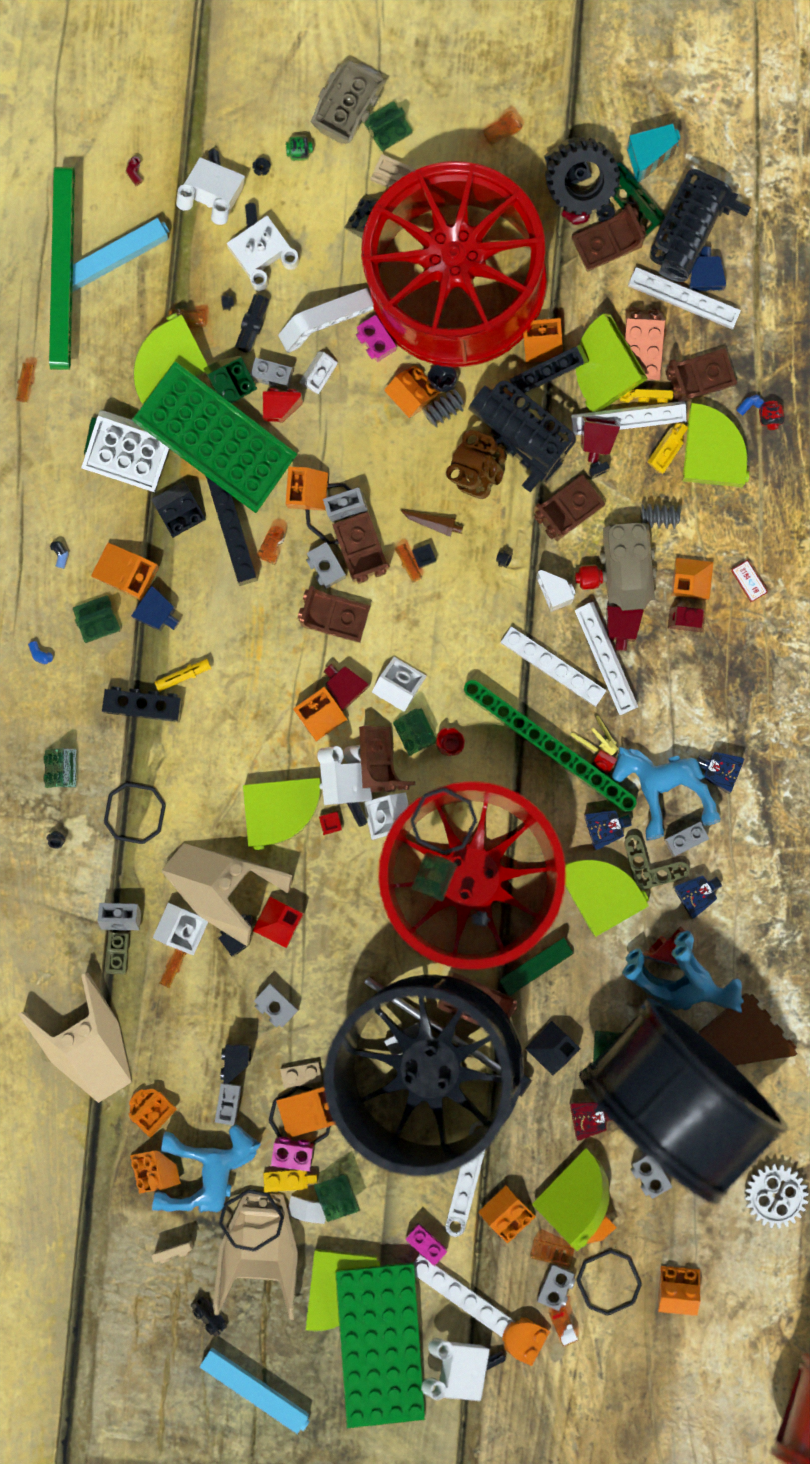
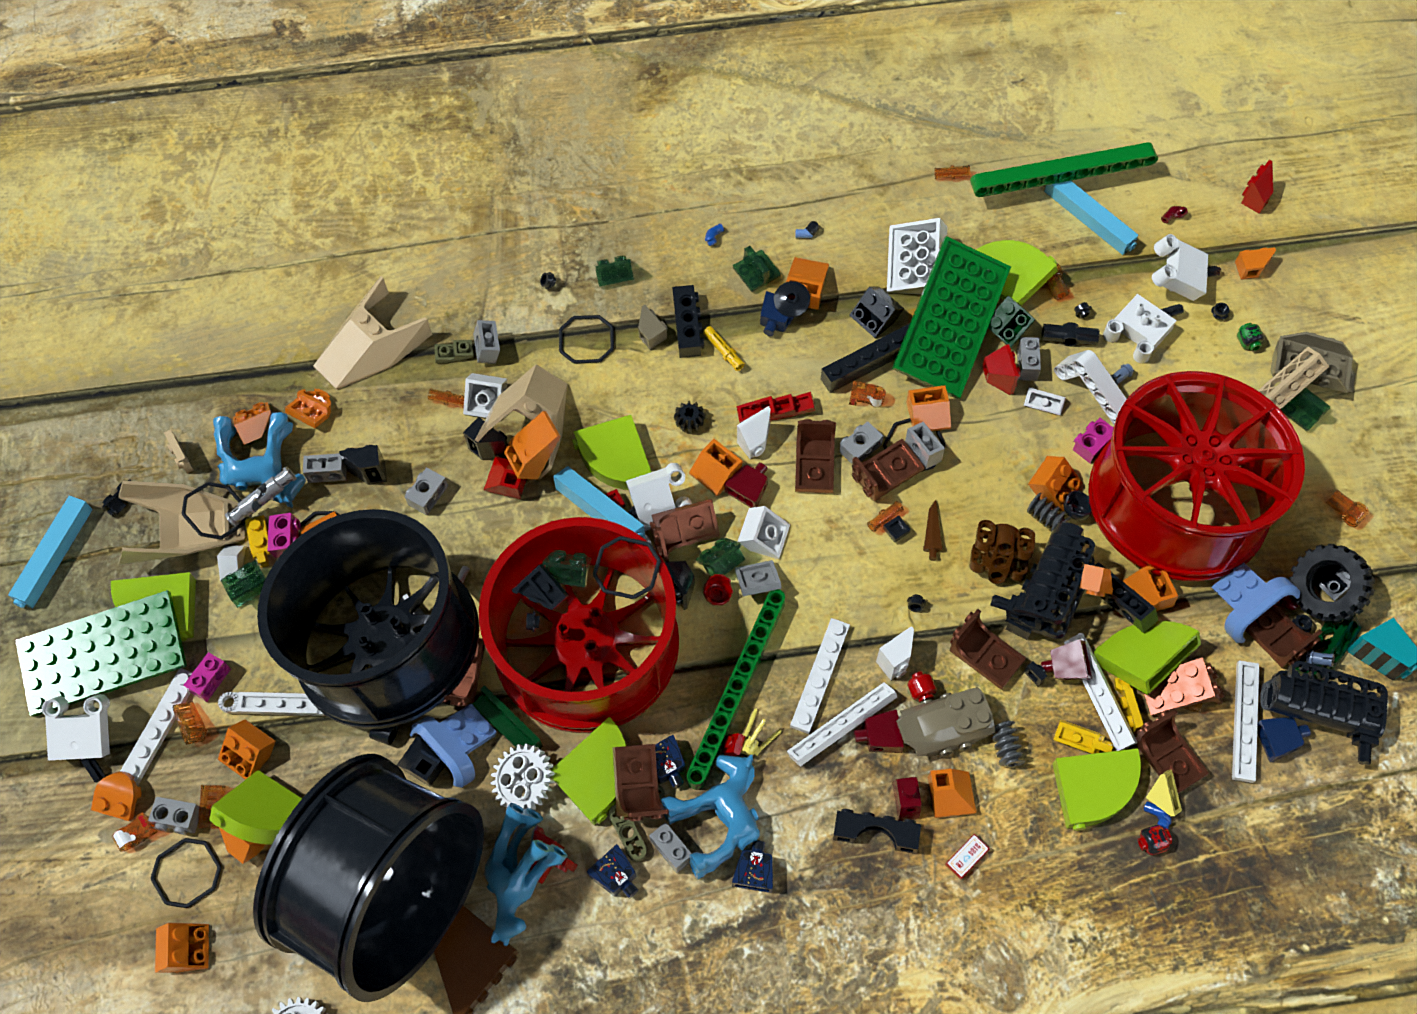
camera: 75 degrees right, 20 degrees down
none -> clear orange slope [172,701,207,745]
none -> light grey piece [225,466,297,527]
none -> medium blue piece [410,704,497,788]
none -> white gear [491,744,555,810]
none -> orange slope [504,411,561,480]
none -> black wing [512,564,569,610]
none -> medium azure brick [553,466,645,539]
none -> copper bracket [613,744,669,821]
none -> dark tan slope [638,305,668,350]
none -> black slope [665,561,695,610]
none -> black gear [674,401,705,433]
none -> light grey tile [735,560,782,596]
none -> red slope [736,392,816,423]
none -> white slope [737,406,771,459]
none -> black dish [774,281,810,317]
none -> black arch [833,809,921,854]
none -> orange slope [1080,564,1113,597]
none -> sand blue pin [1110,364,1134,385]
none -> light yellow slope [1146,770,1182,816]
none -> medium blue piece [1212,563,1300,643]
none -> orange slope [1235,247,1276,280]
none -> red slope [1241,159,1273,214]
none -> tan fence [1258,347,1330,409]
none -> sand blue pin [1306,650,1334,667]

